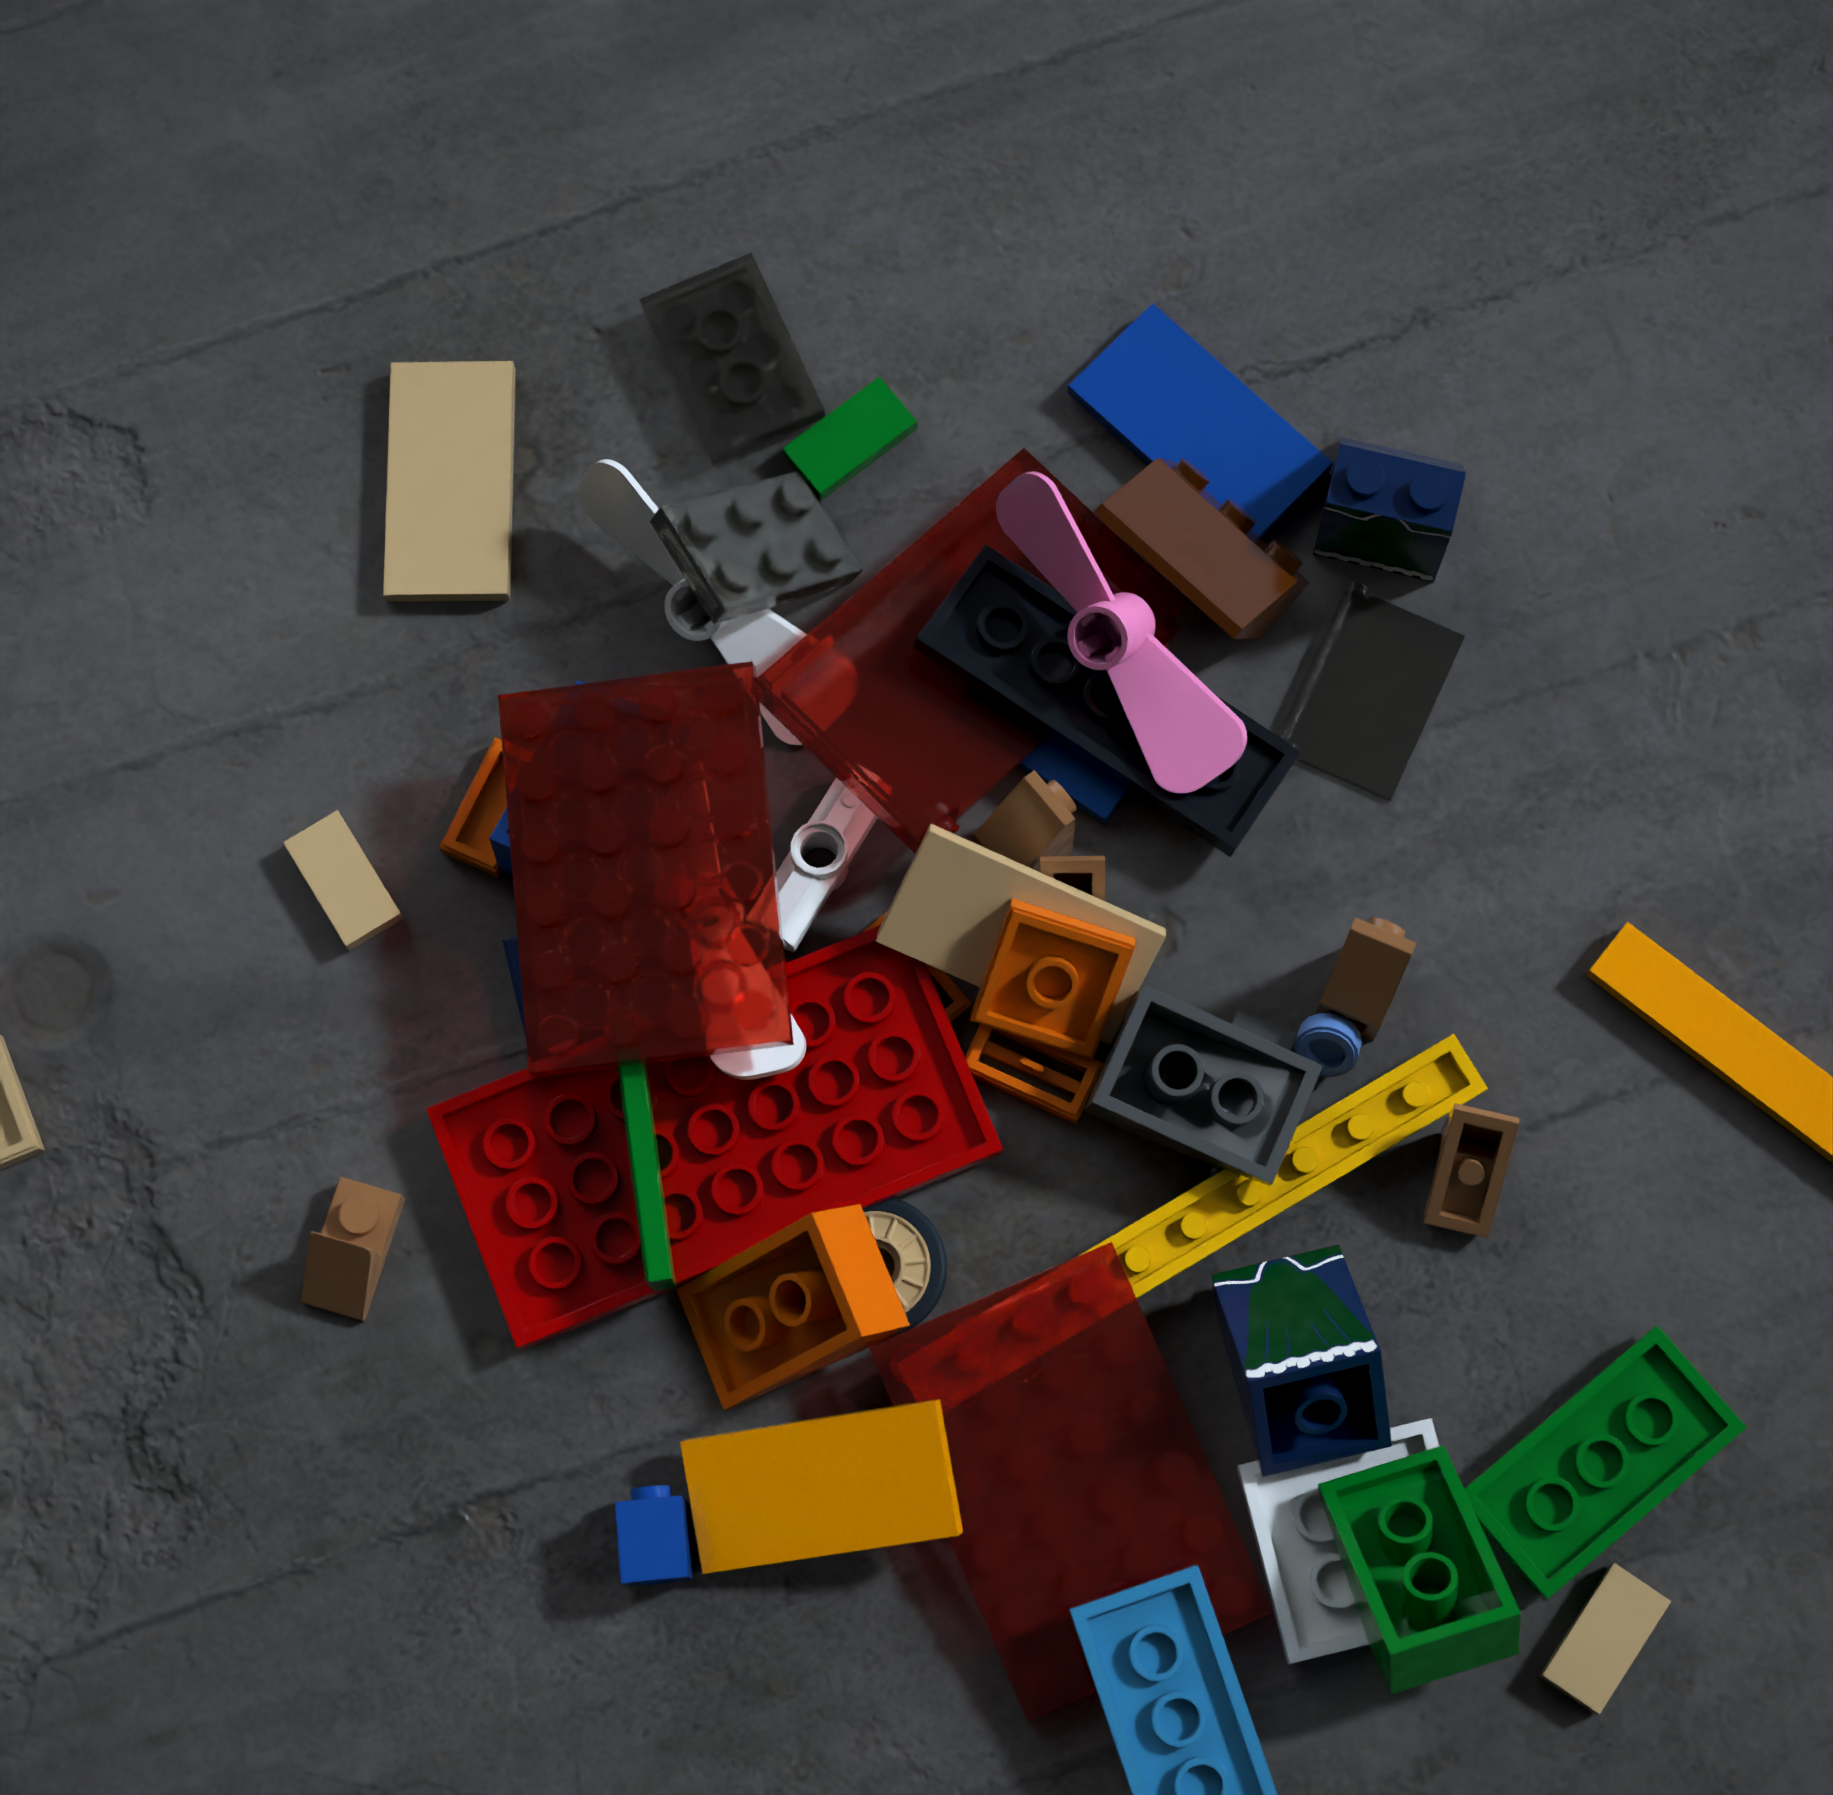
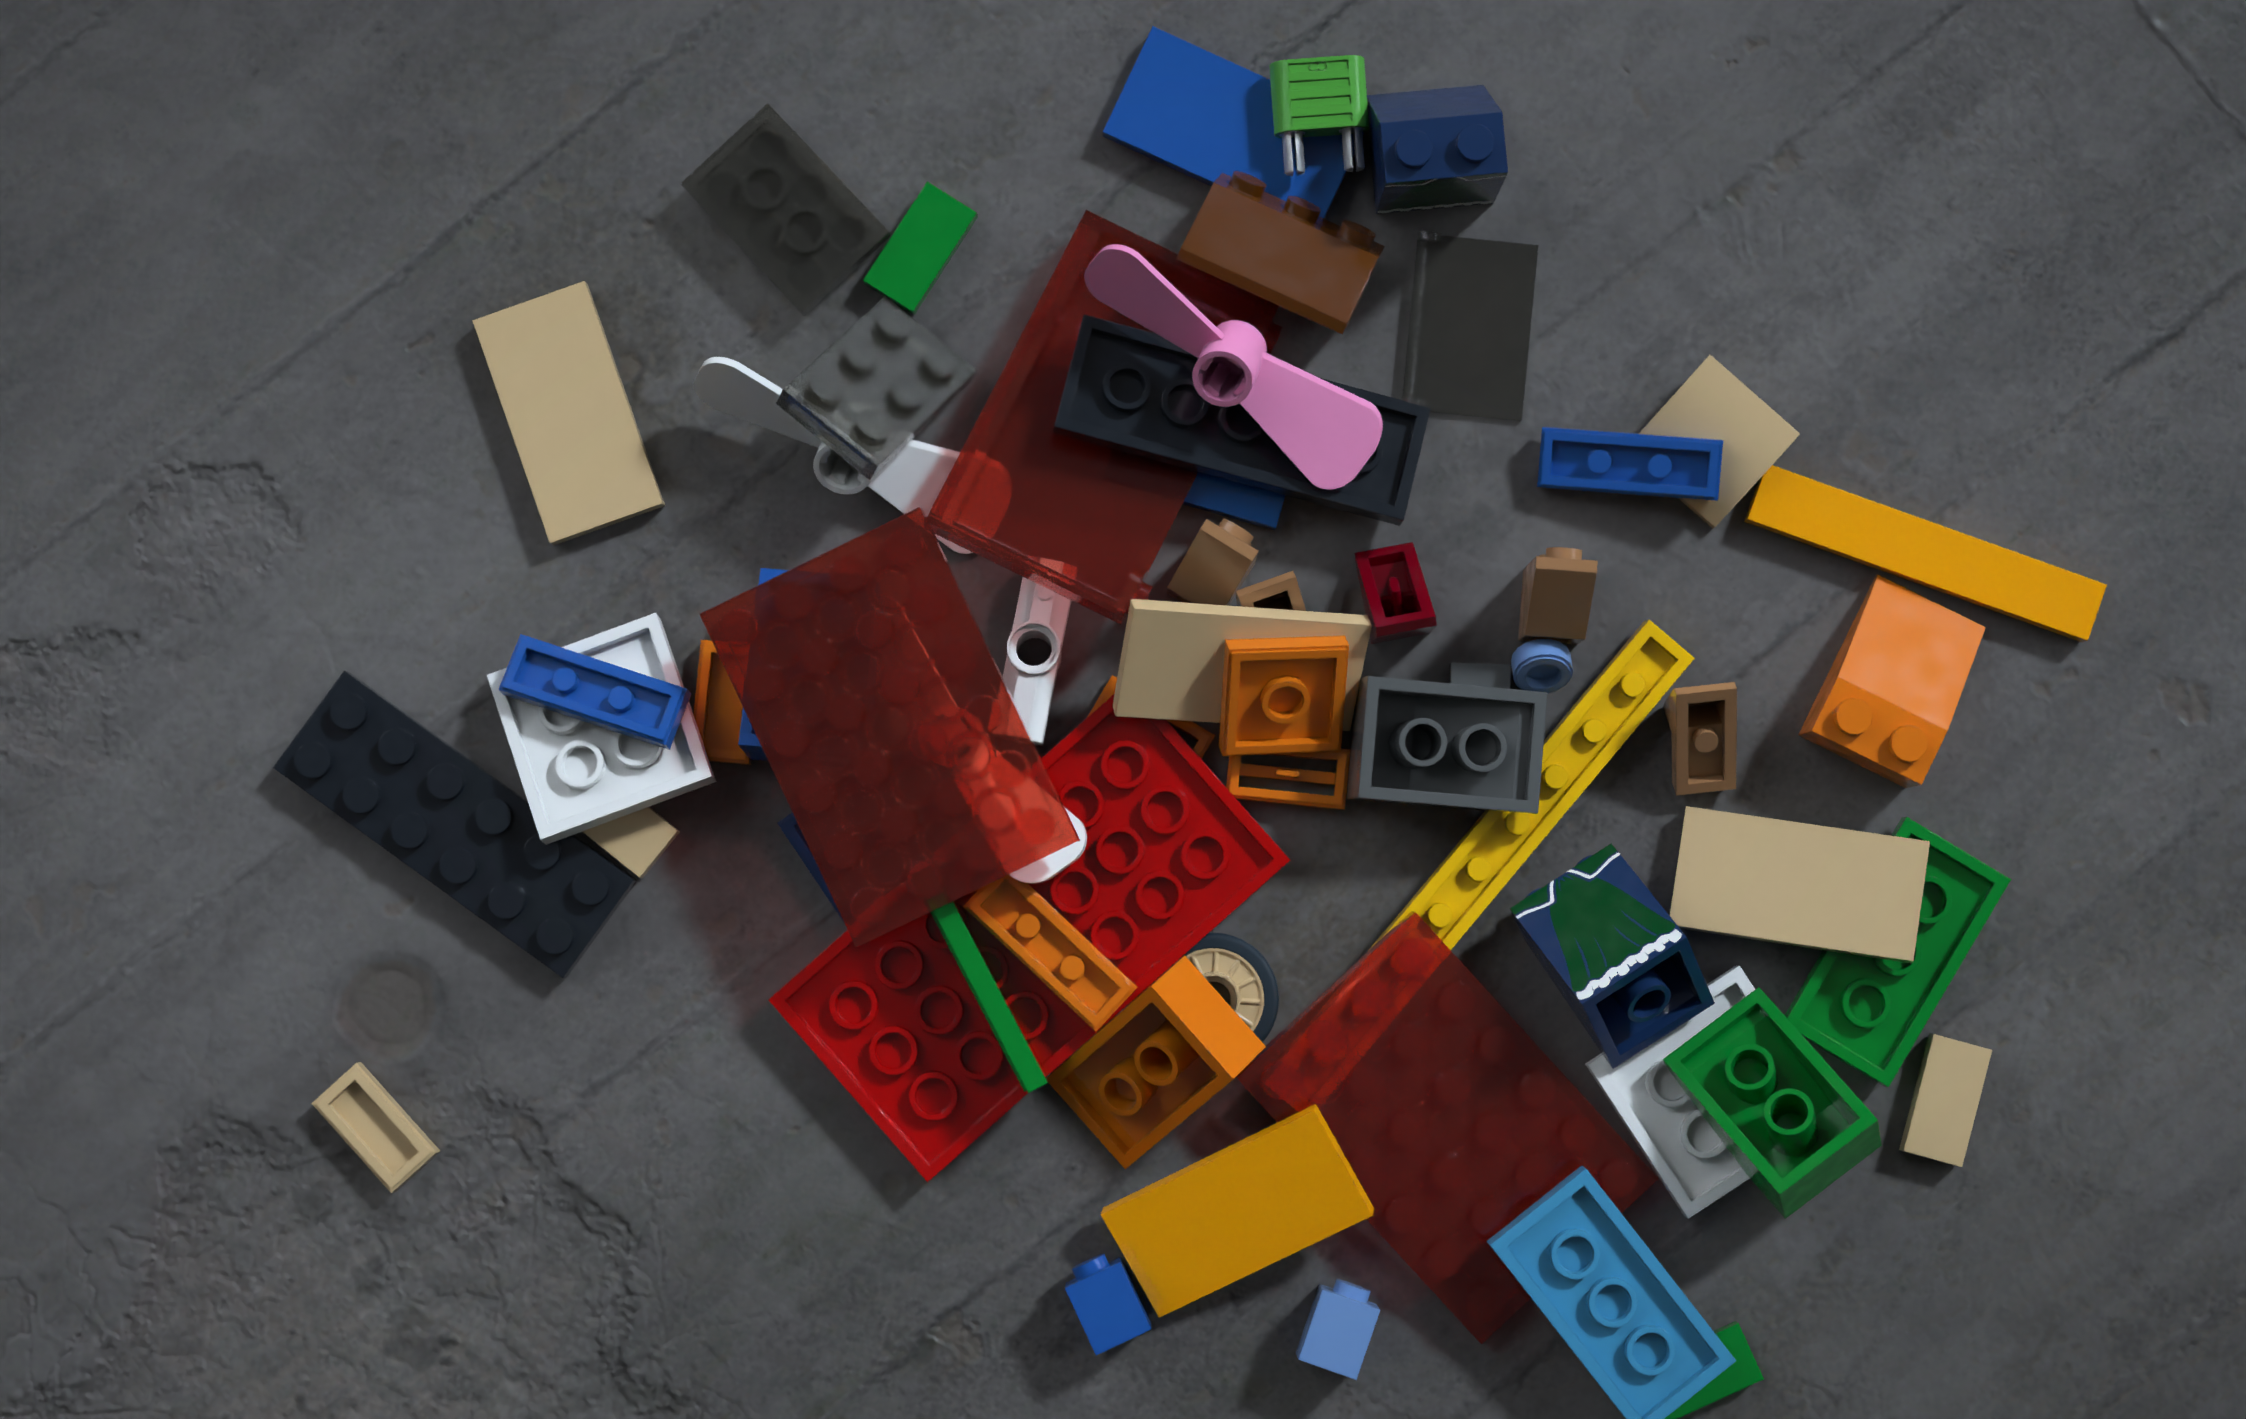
camera: 20 degrees left, 10 degrees up
medium nougat slope [301,1176,406,1322] -> none
none -> black plate [273,671,637,978]
none -> white plate [487,613,716,845]
none -> blue tile [499,634,691,750]
none -> orange tile [963,865,1138,1032]
none -> bright green piece [1269,55,1370,176]
none -> medium blue brick [1296,1279,1380,1380]
none -> dark red slope [1354,542,1437,644]
none -> blue tile [1537,427,1723,501]
none -> tan slope [1639,355,1800,529]
none -> tan tile [1670,806,1930,964]
none -> orange slope [1798,575,1986,788]

